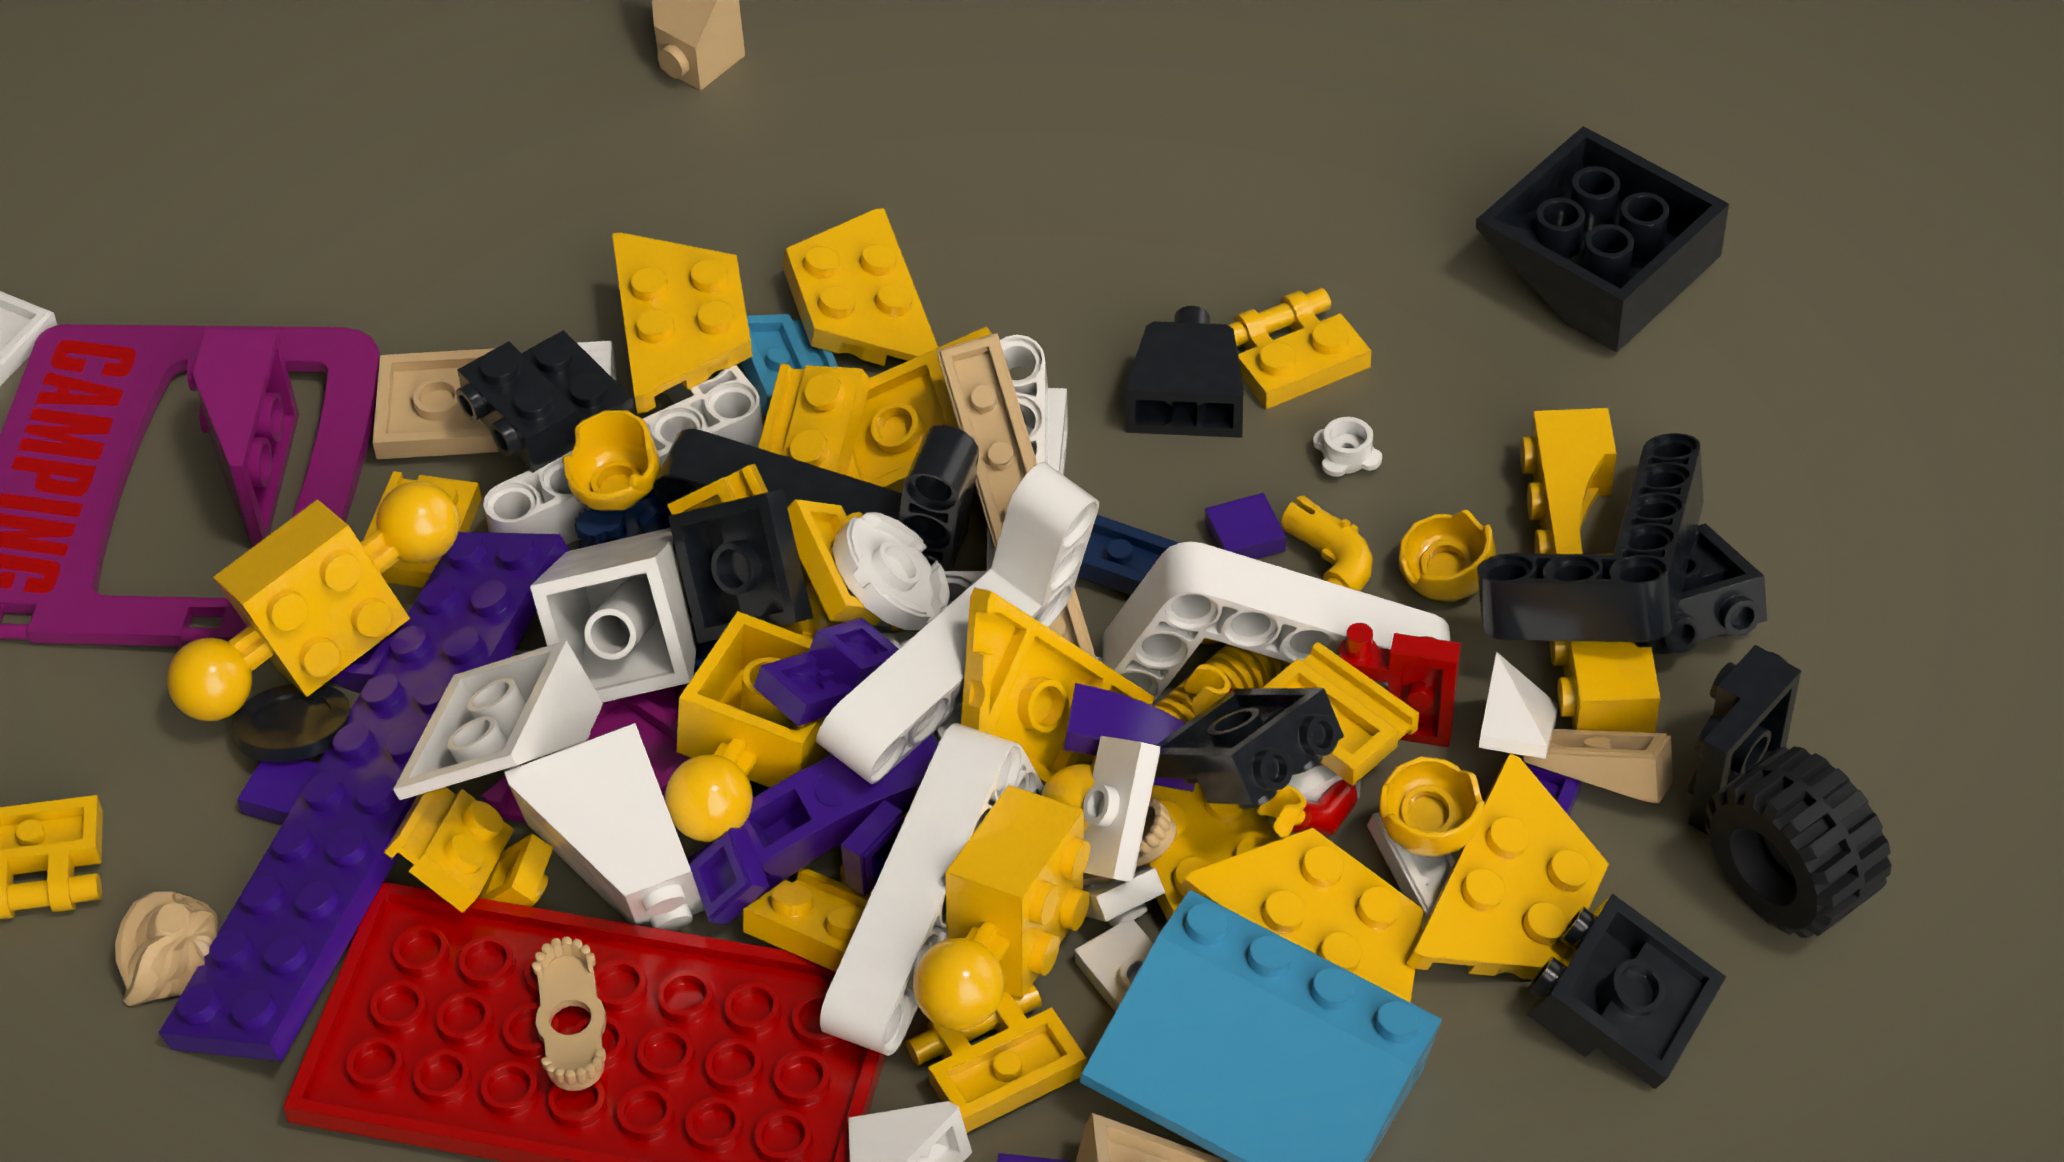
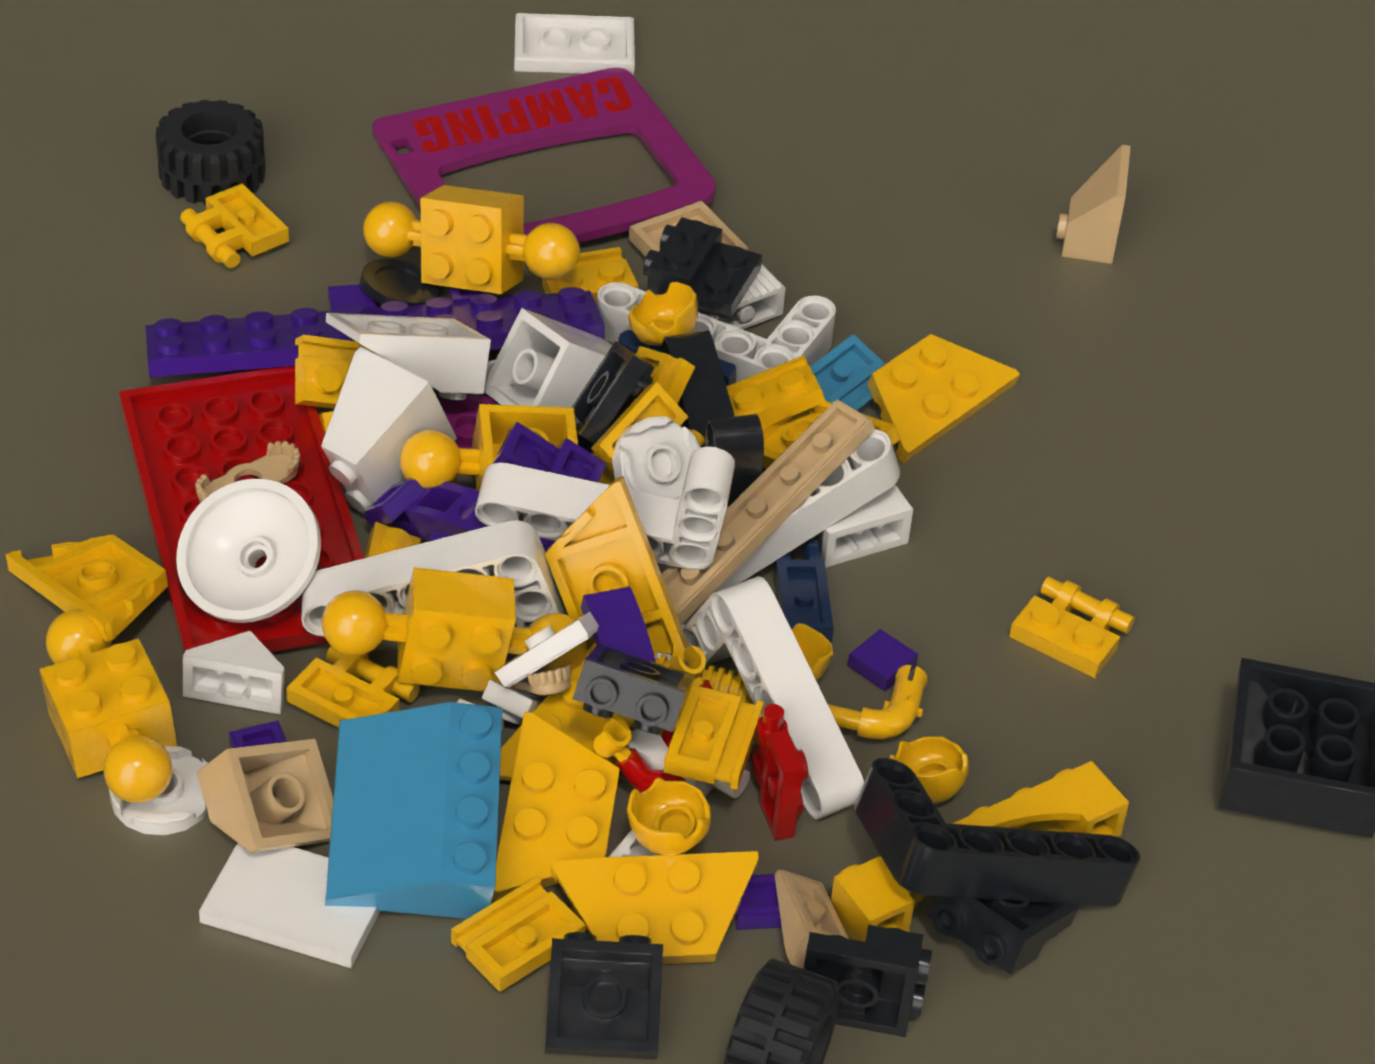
camera: 55 degrees right, 5 degrees down
tan hat [115,892,218,1007] -> none
magenta slope [187,329,299,547] -> none
yellow wing [612,232,753,414] -> none
black torso [1126,306,1244,438] -> none
white plate [1313,417,1382,477] -> none
white slope [1479,652,1558,759] -> none
none -> white dish [176,479,321,623]
none -> yellow plate [451,876,586,992]

